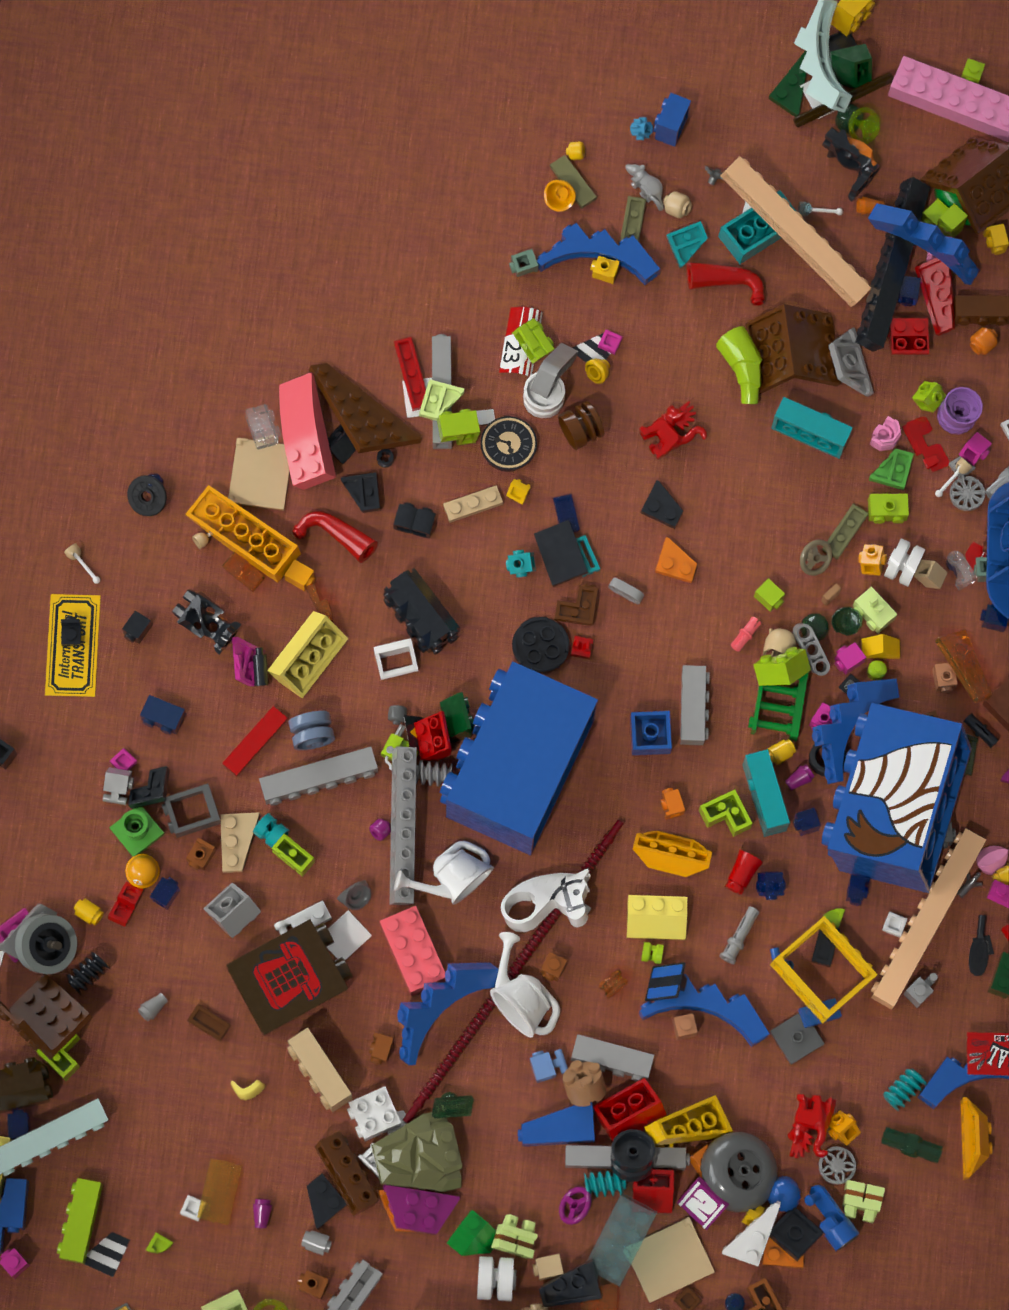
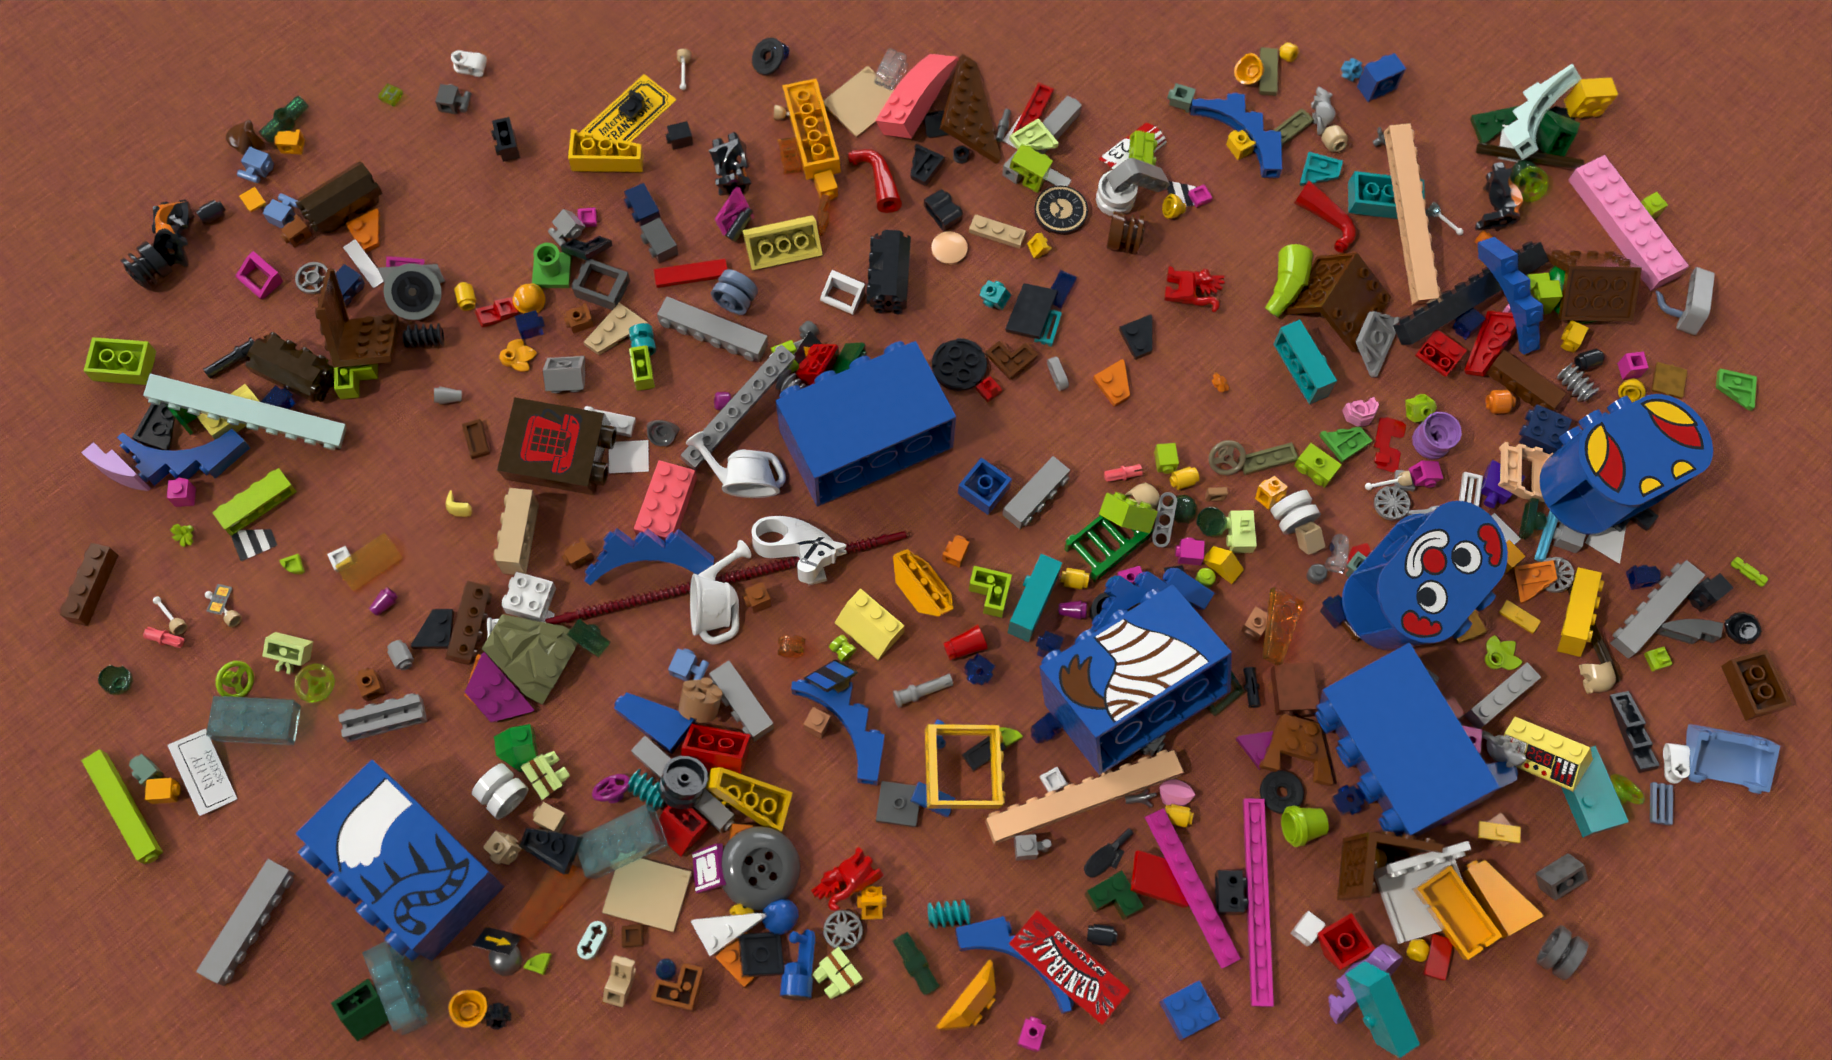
camera: 40 degrees right, 5 degrees down
none -> lime plant [170,524,194,547]
none -> light orange plate [499,339,537,372]
none -> yellow wedge [568,129,644,172]
none -> dark grey brick [640,218,678,264]
none -> light nougat dish [931,231,967,265]
none -> dark grey bar [996,109,1011,142]
none -> yellow brick [1170,467,1199,490]
none -> orange plant [1212,373,1229,393]
none -> dark grey piece [1306,564,1327,585]

